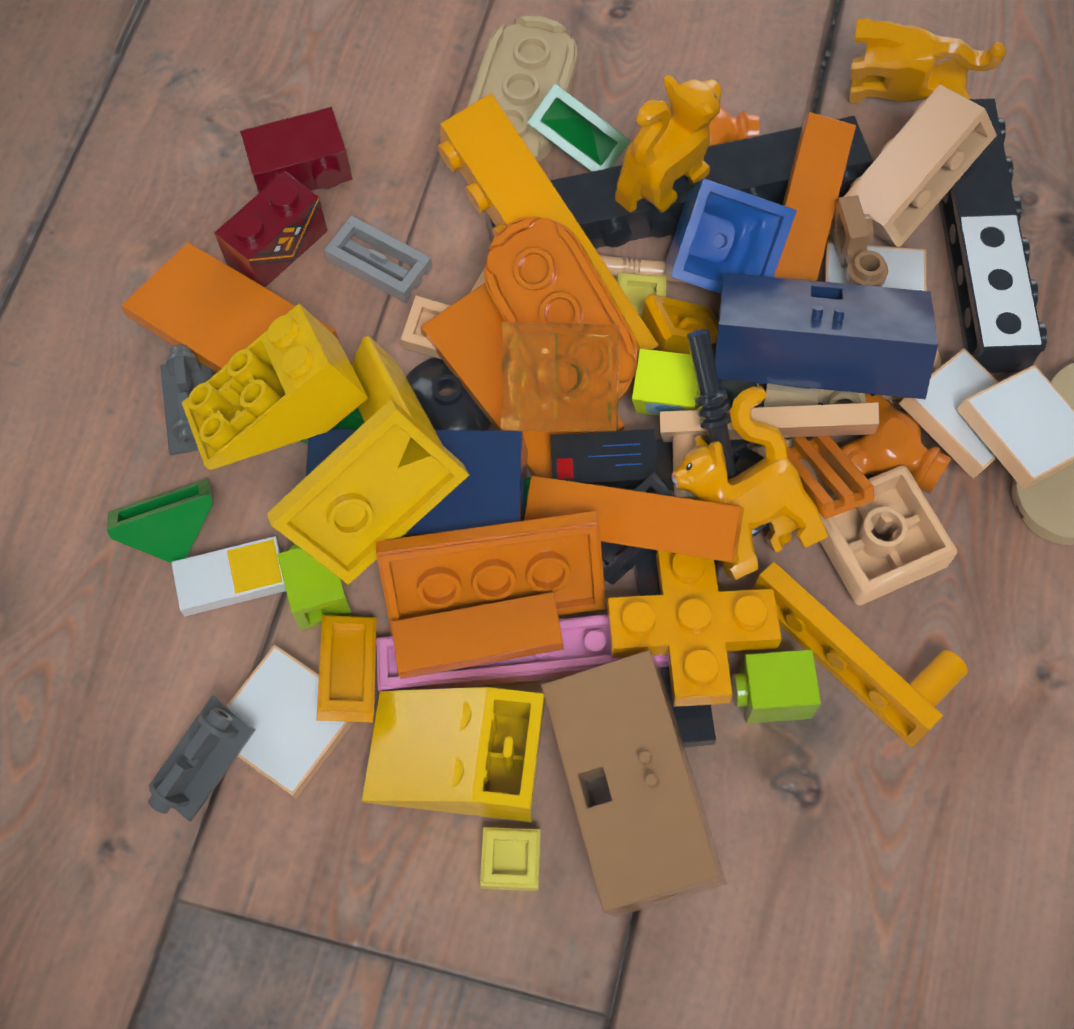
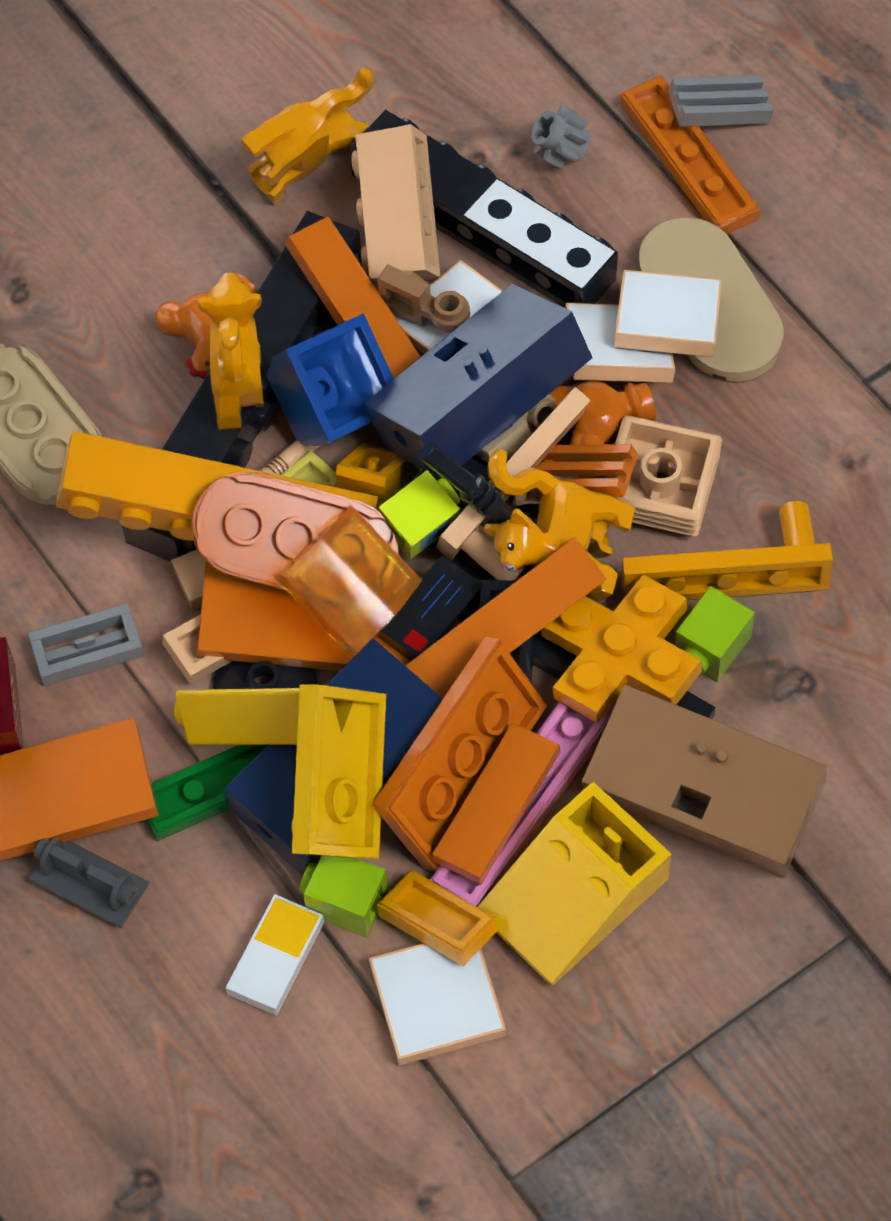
camera: 50 degrees left, 5 degrees down
green slope [107,478,213,563] -> none
dark grey hinge [148,695,256,821] -> none
yellow slope [182,303,368,470] -> none
light yellow tile [480,827,541,891] -> none
green slope [527,83,631,172] -> none

